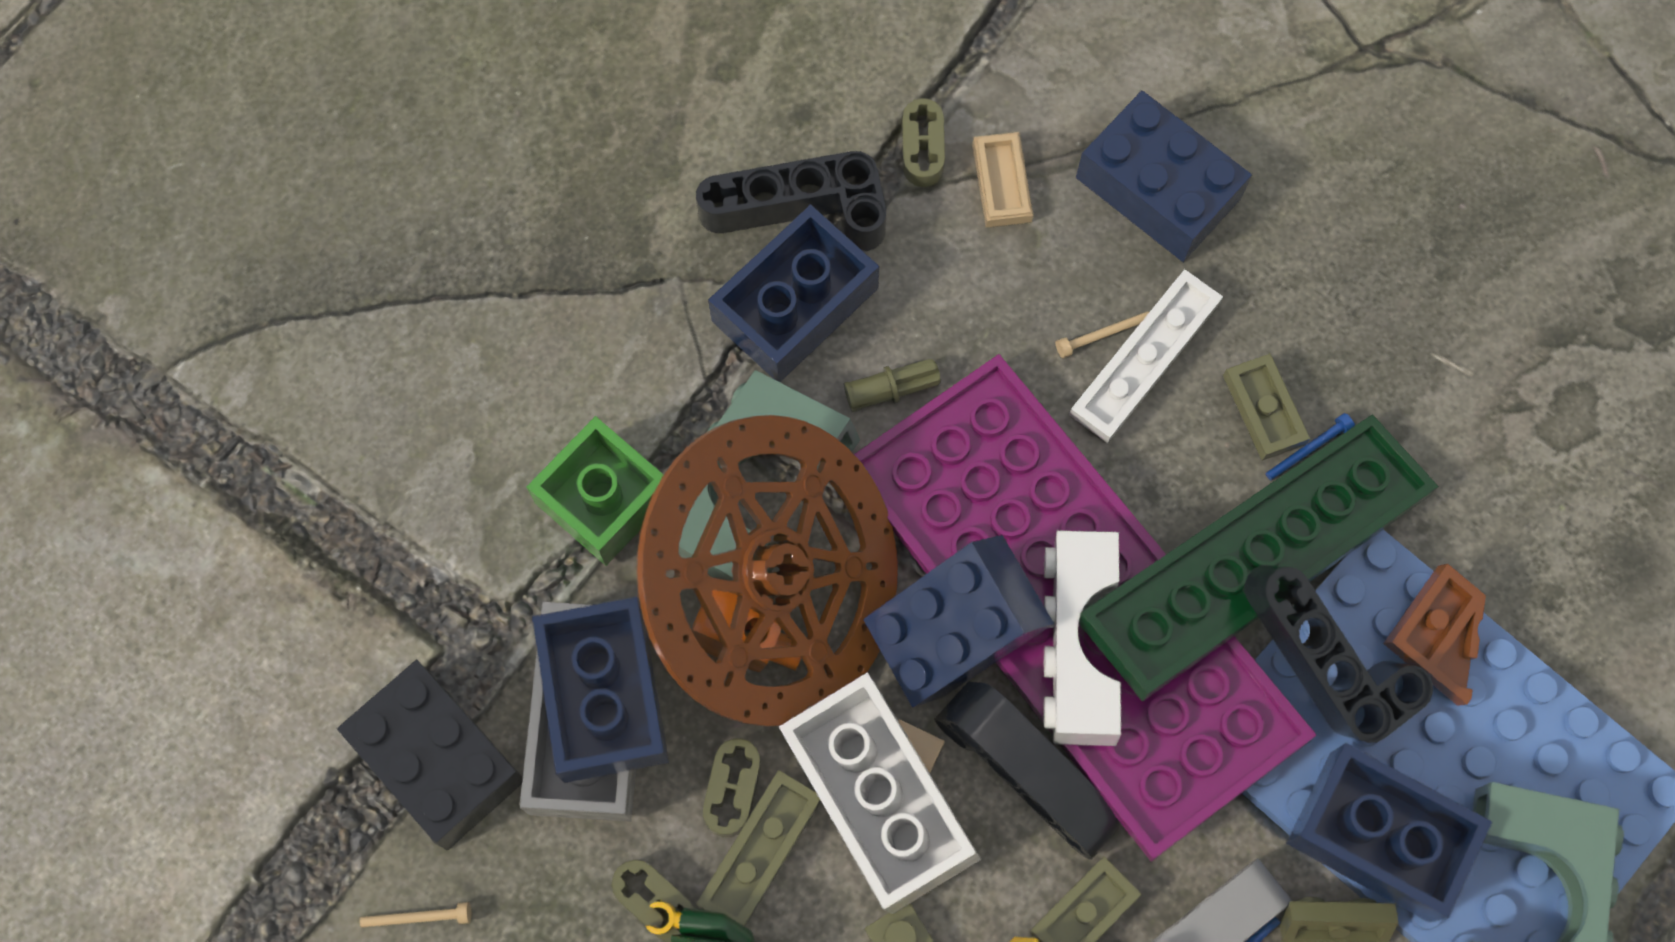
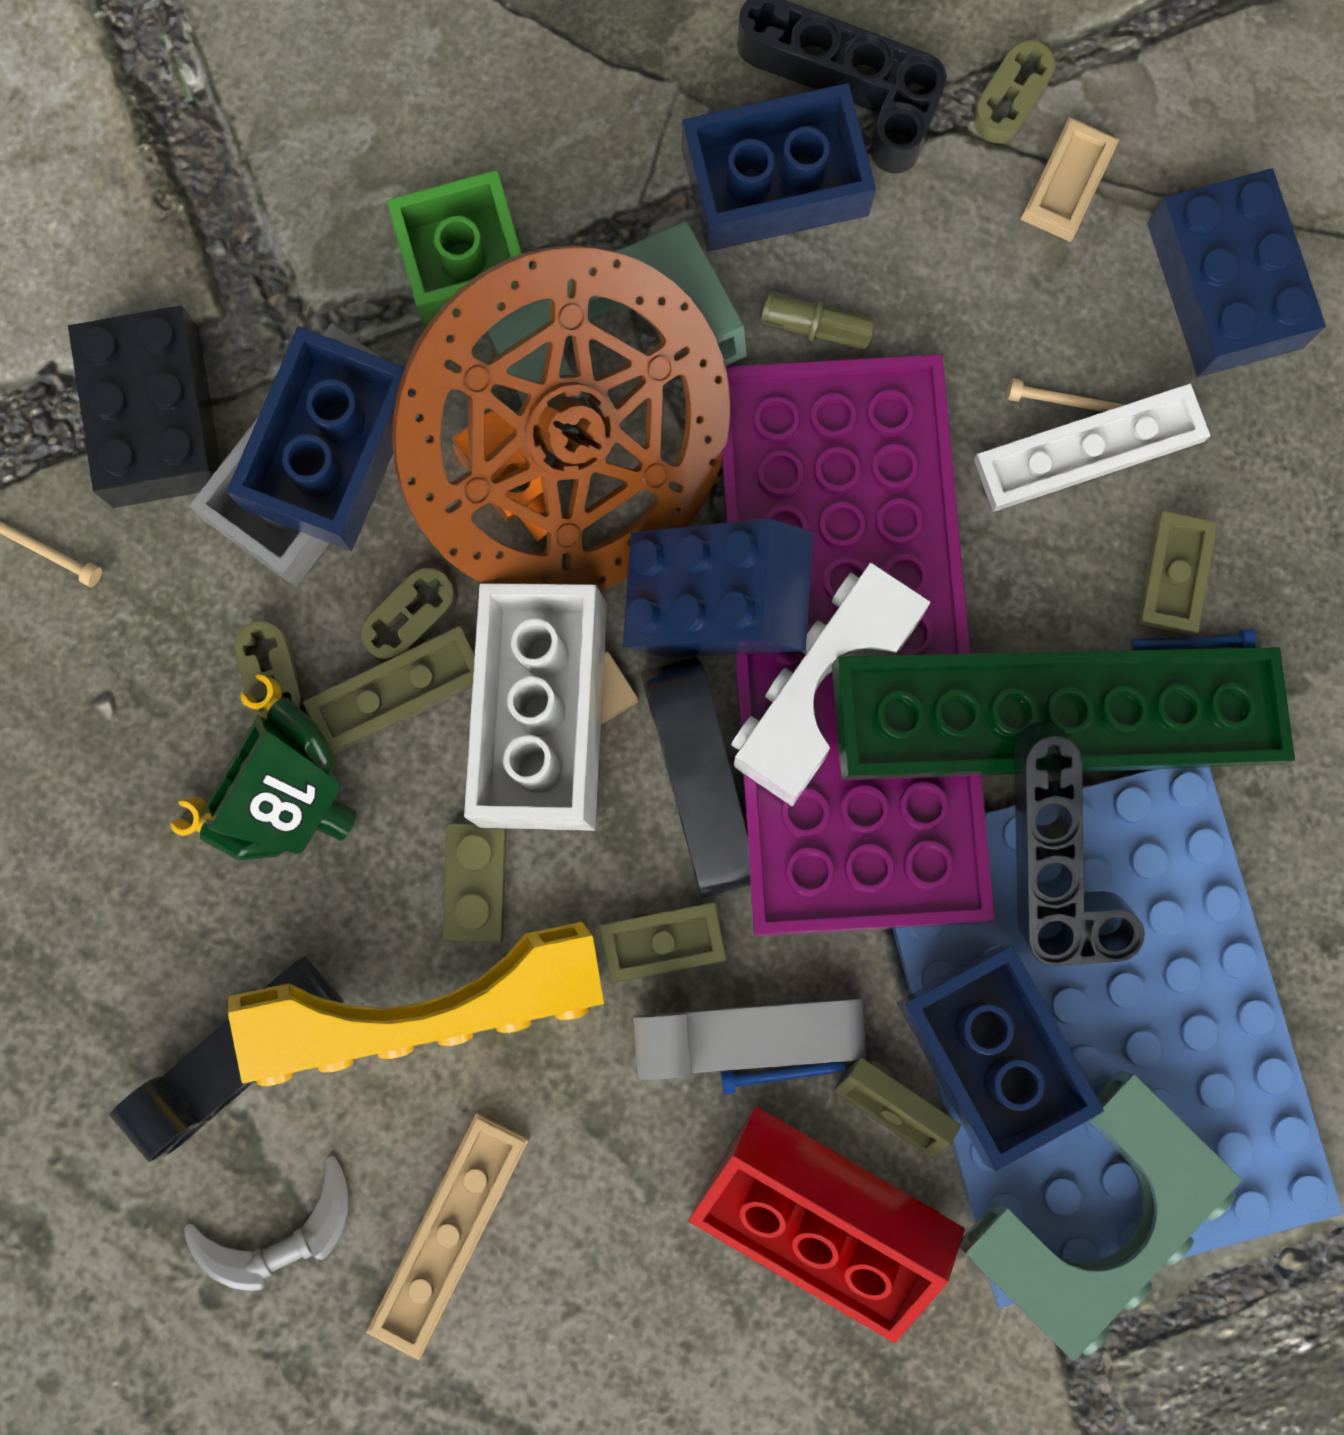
camera: 30 degrees right, 10 degrees up
dark orange wing [1383,563,1486,706] -> none

